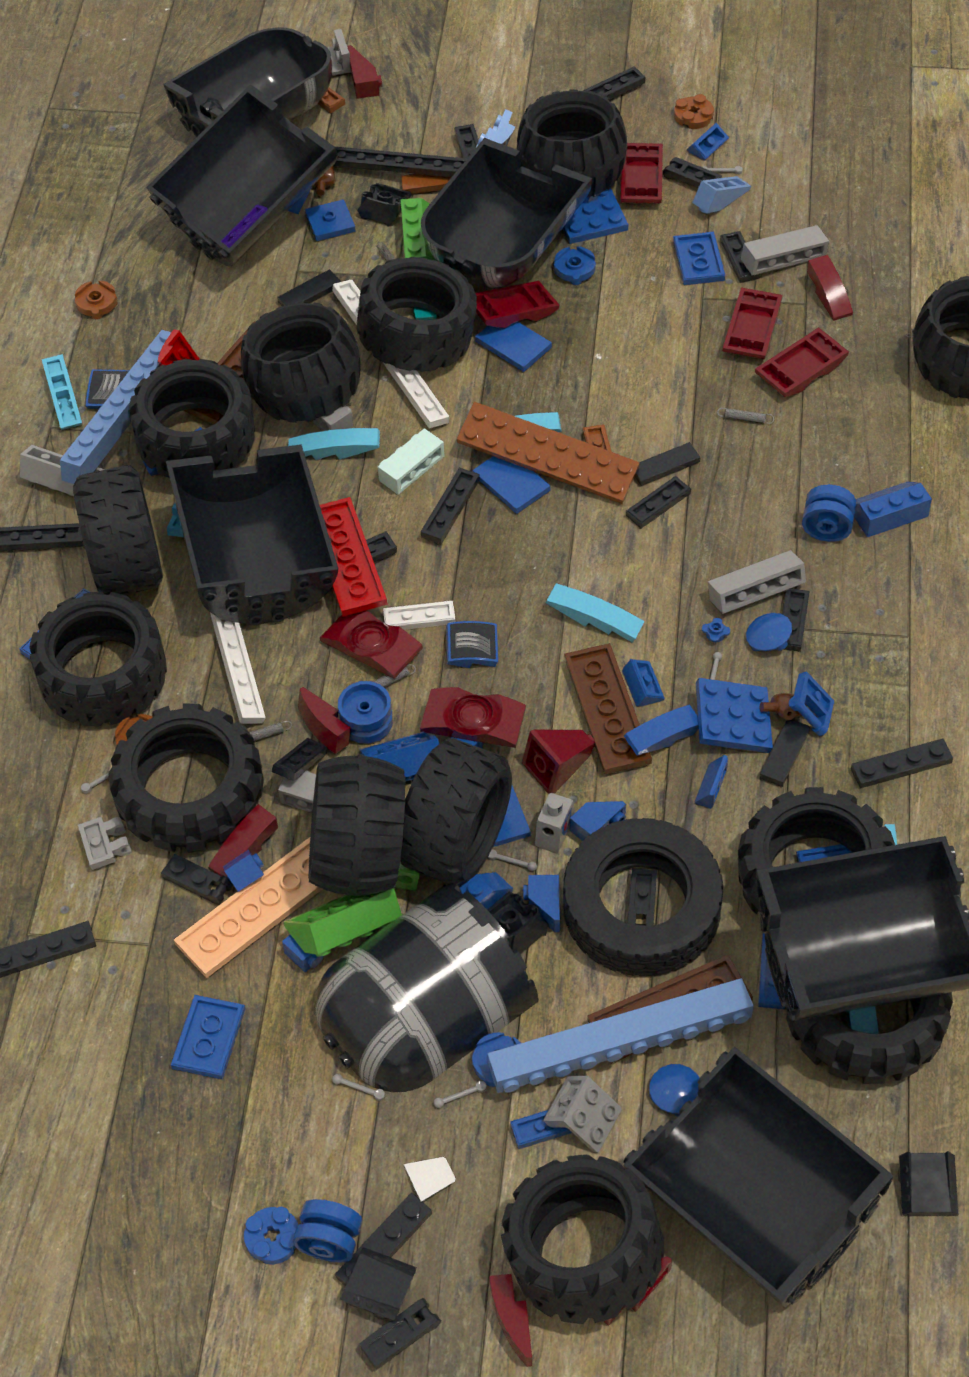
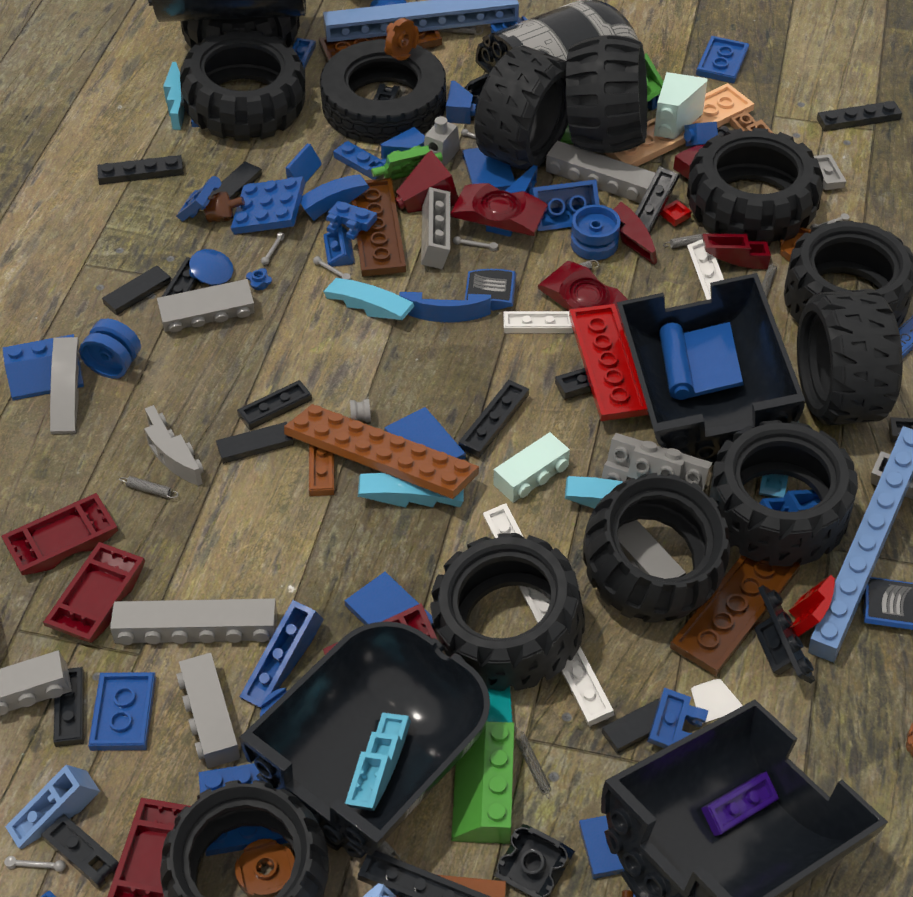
camera: 175 degrees left, 5 degrees down
none -> light grey slope [50,337,79,434]
none -> black tile [102,265,171,315]
none -> light grey brick [110,598,278,645]
none -> light grey slope [144,405,204,486]
none -> light grey brick [176,653,241,769]
none -> blue slope [239,600,324,708]
none -> light grey hinge [313,256,351,280]
none -> blue plate [326,201,377,240]
none -> blue plate [333,141,386,180]
none -> medium azure slope [345,712,411,811]
none -> light grey wheel [350,399,371,423]
none -> bright green plate [371,145,443,180]
none -> dark orange plate [384,18,419,61]
none -> blue slope [399,292,491,322]
none -> light grey brick [421,187,450,269]
none -> light grey bracket [601,433,712,492]
none -> blue plate [647,687,708,748]
none -> light aqua slope [654,72,708,139]
none -> blue door [659,322,744,400]
none -> red plate [660,200,692,226]
none -> white sticker [691,679,743,724]
none -> dark red slope [702,234,771,270]
none -> medium nougat slope [729,111,773,133]
none -> black bracket [754,585,815,684]
none -> light grey piece [762,263,778,298]

